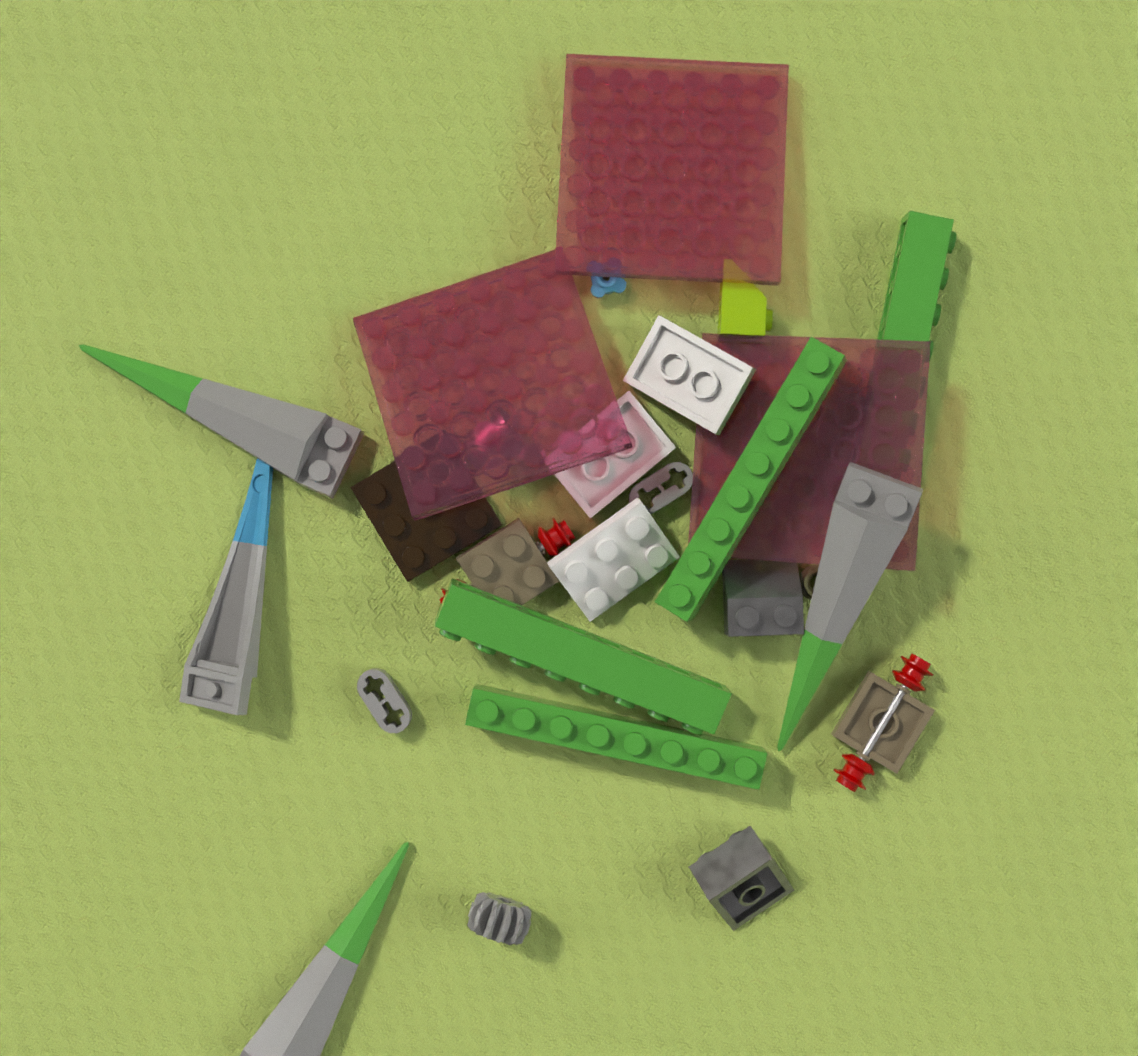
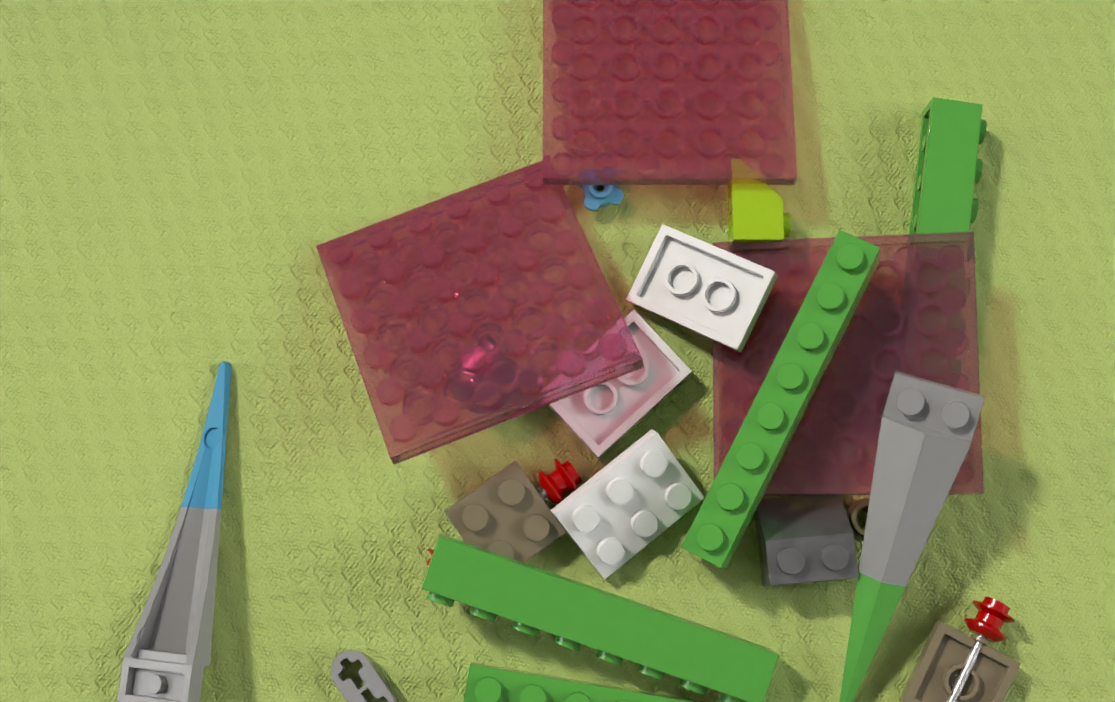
camera: 10 degrees left, 10 degrees down
light grey plate [79,344,364,499] -> none
dark brown plate [350,430,503,582] -> none
light grey beam [629,462,693,514] -> none

